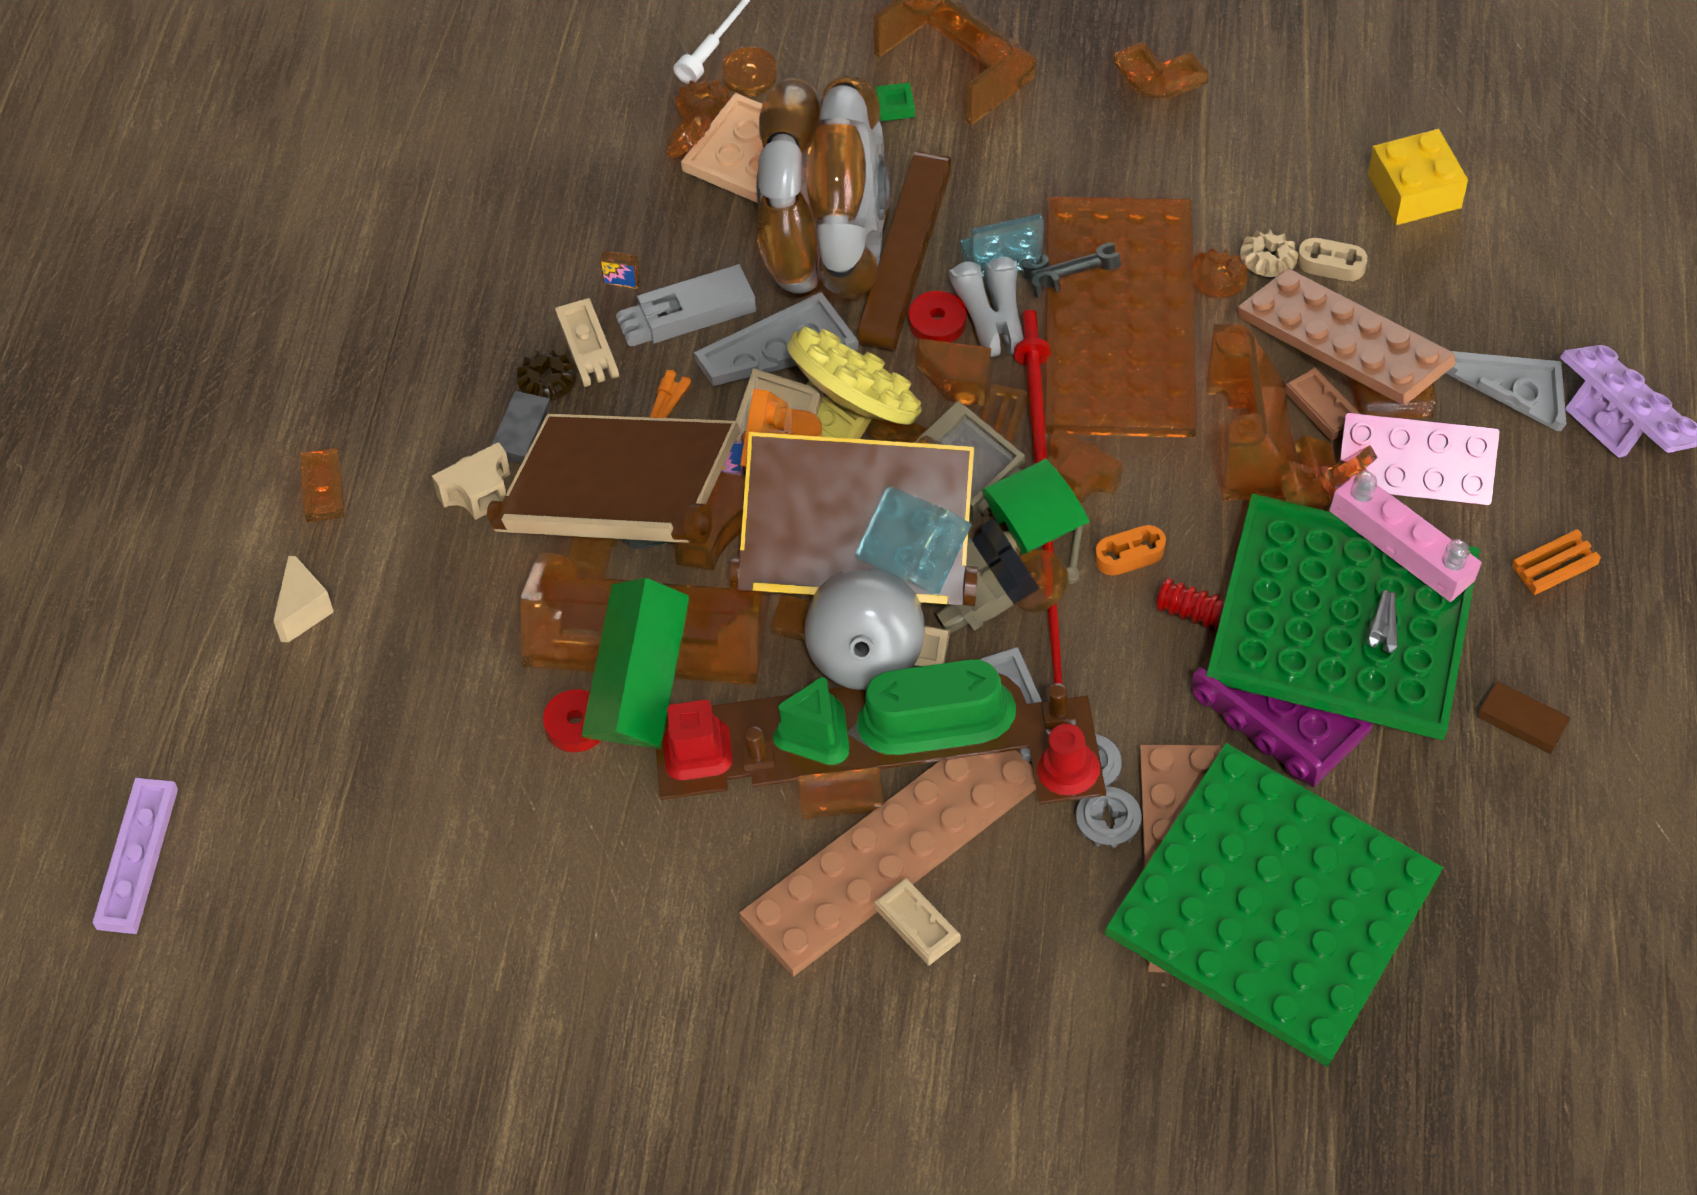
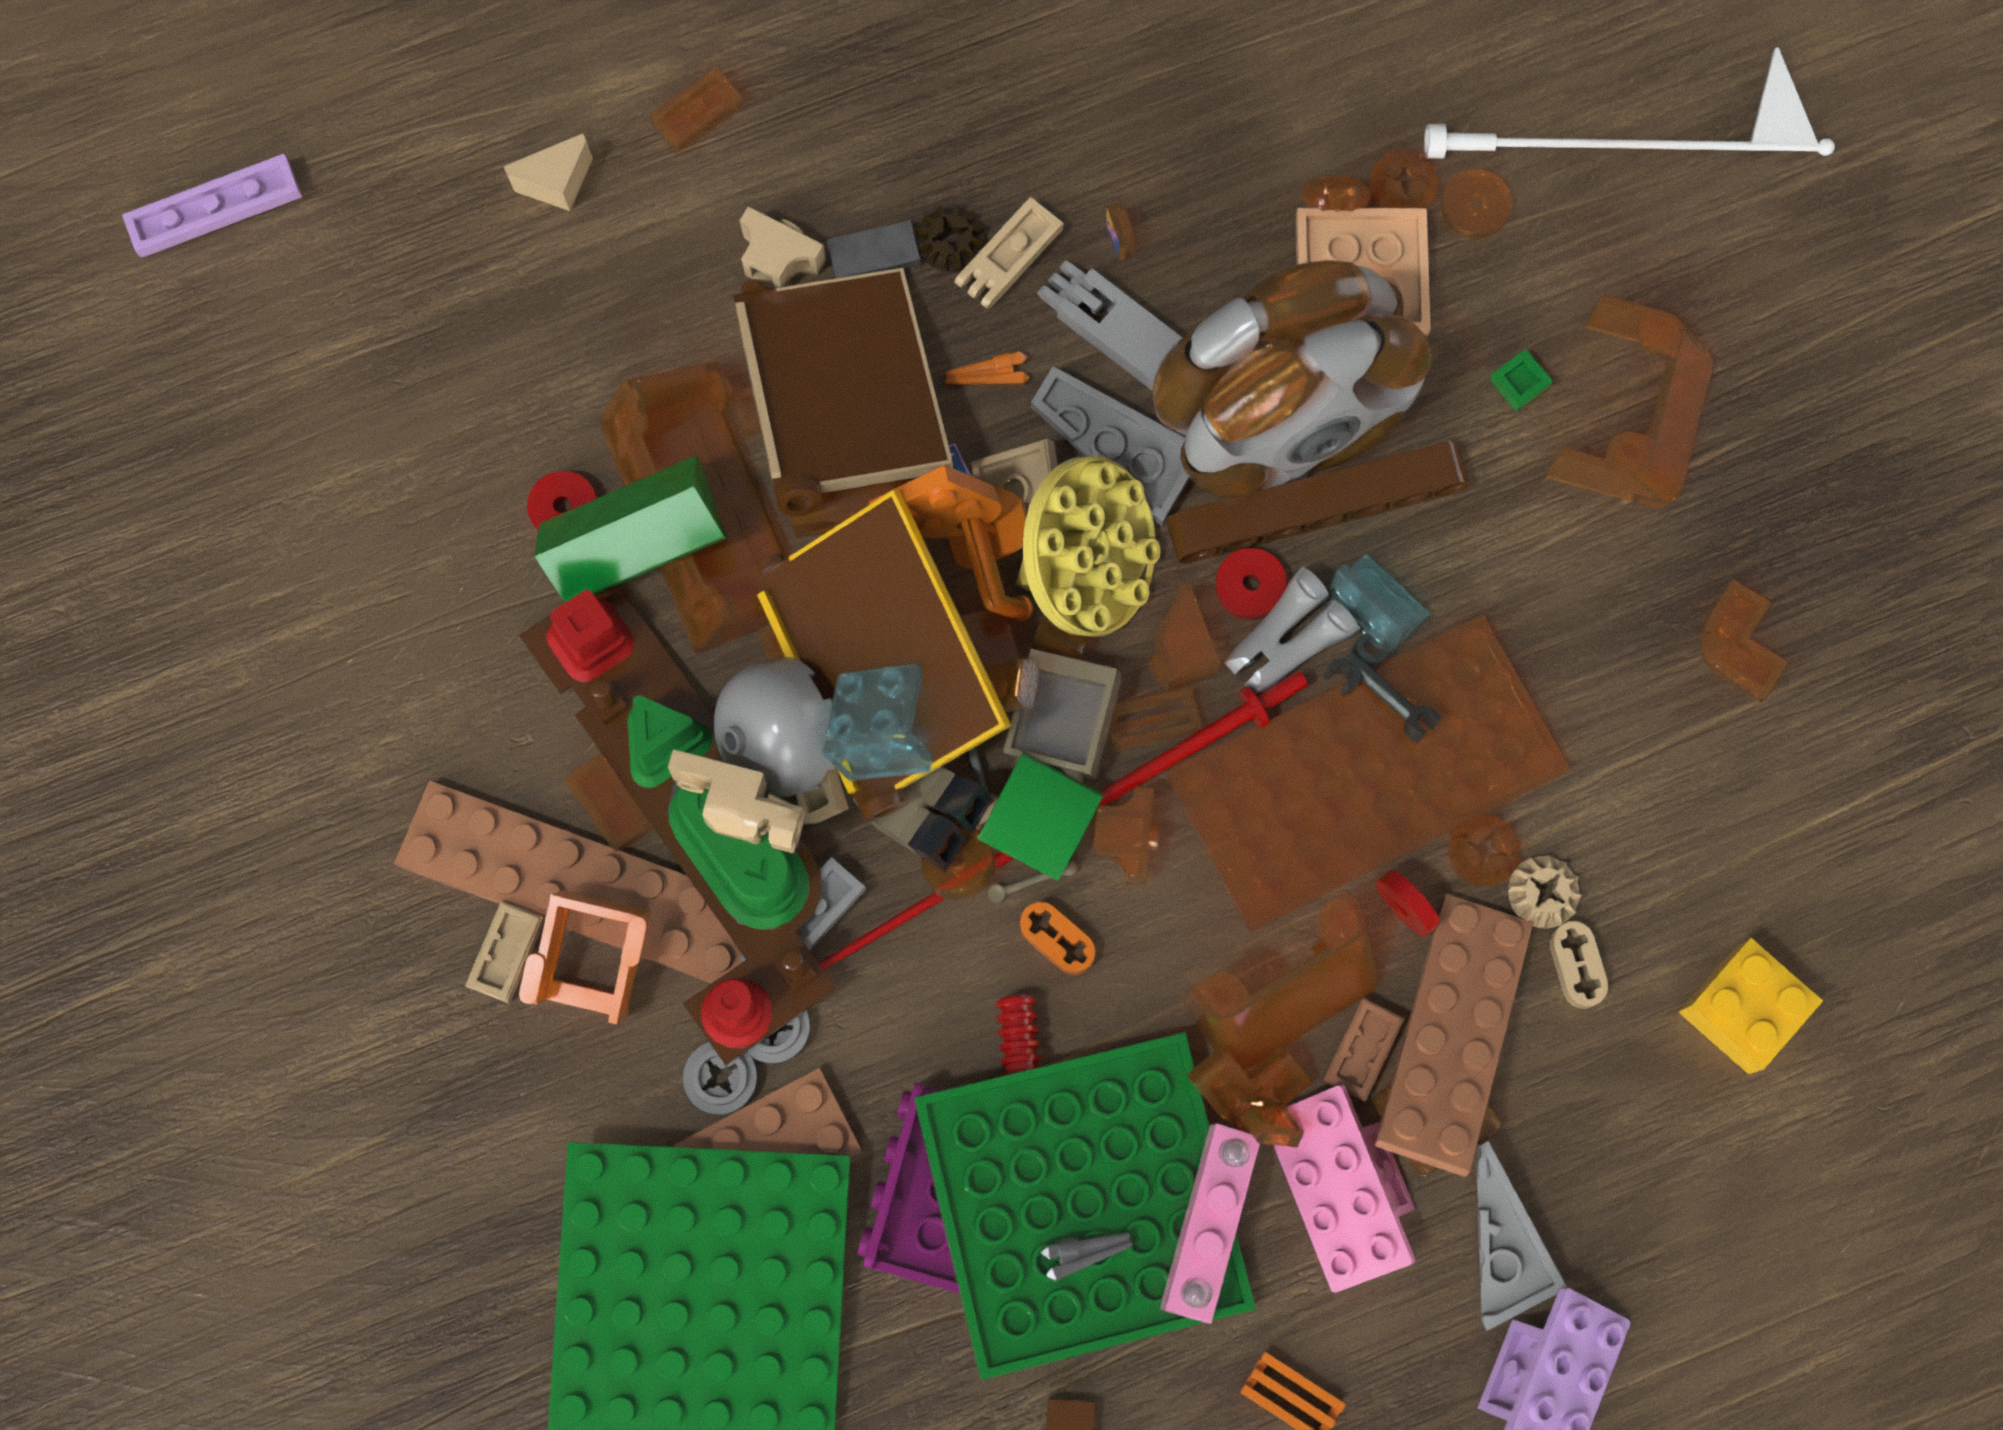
camera: 60 degrees right, 20 degrees up
none -> orange piece [519,890,650,1024]
none -> tan plate [668,749,805,853]
none -> red piece [1375,869,1440,937]

